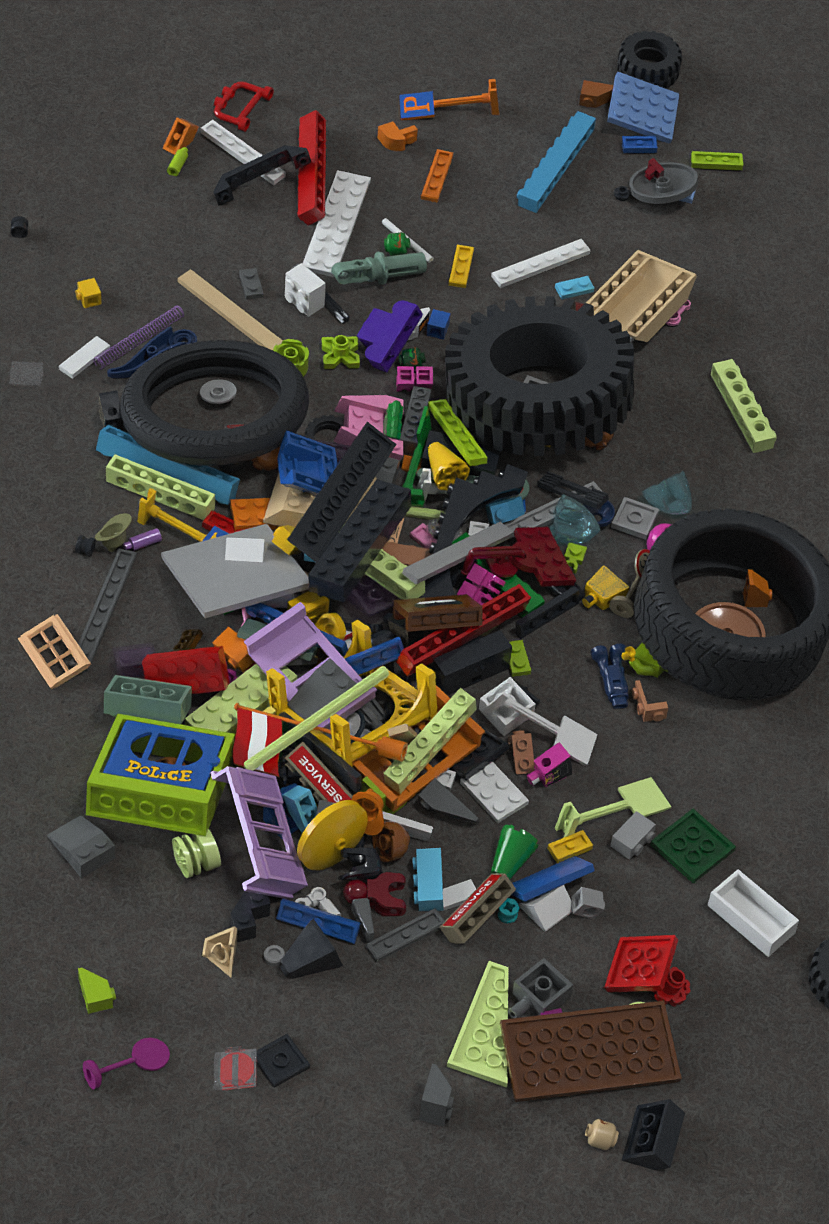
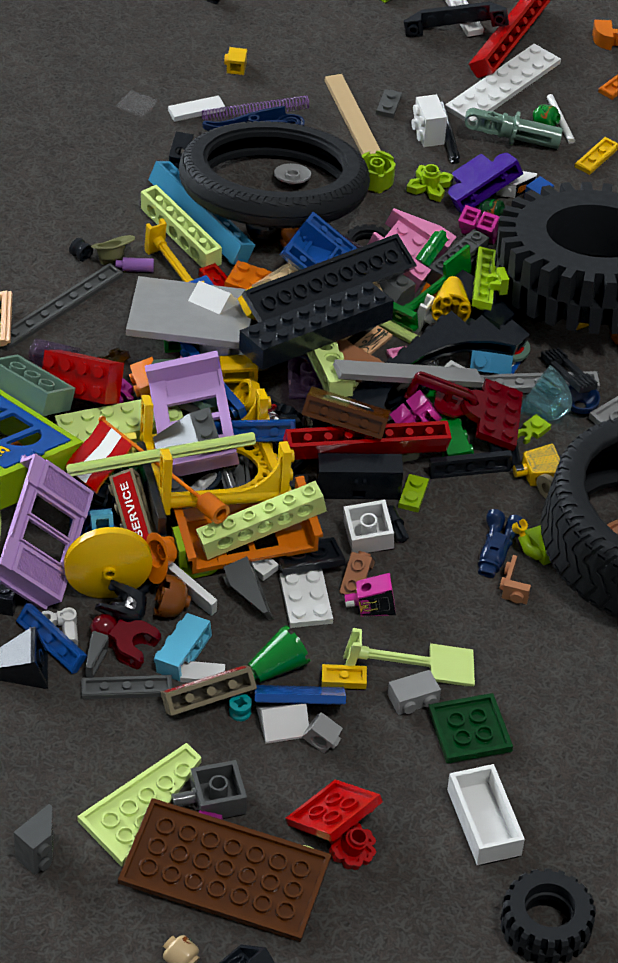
camera: 30 degrees right, 5 degrees down
tan tile [388,724,418,745] -> none
white piece [484,679,597,766] -> none
none -> lime tile [487,267,509,295]

